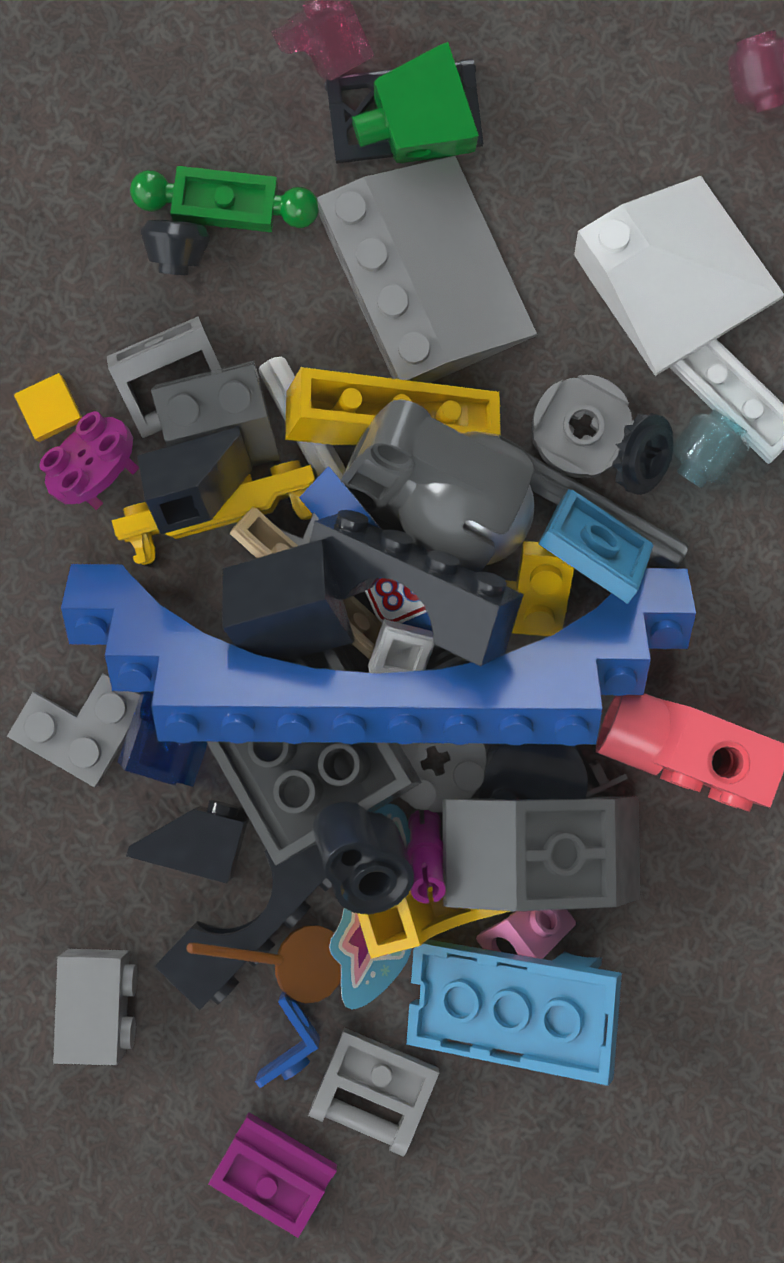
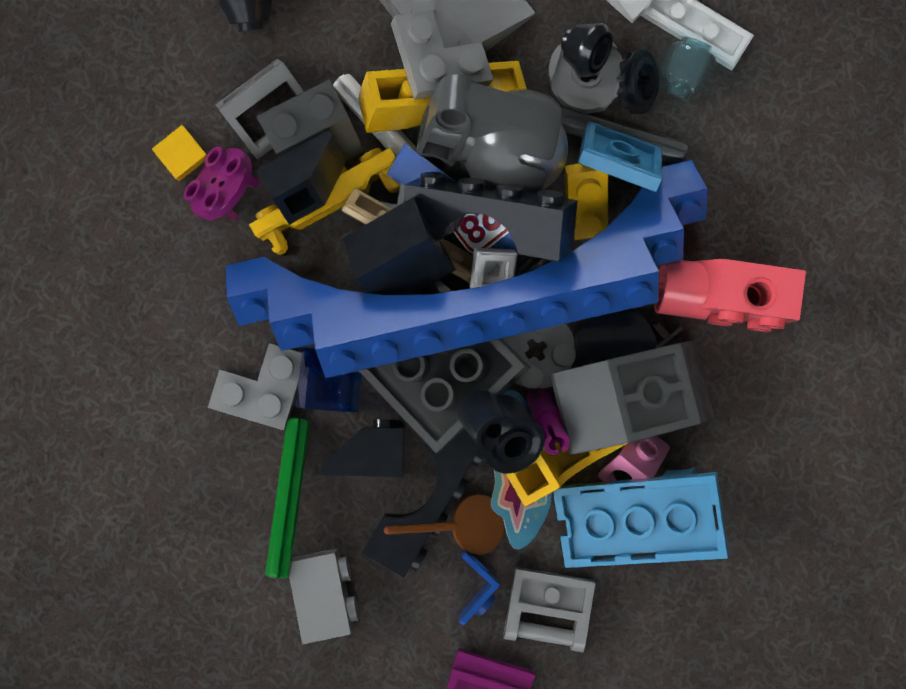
camera: 15 degrees left, 0 degrees up
none -> green axle [265,418,310,579]
none -> light grey plate [391,10,494,100]
none -> black cone [561,23,613,77]

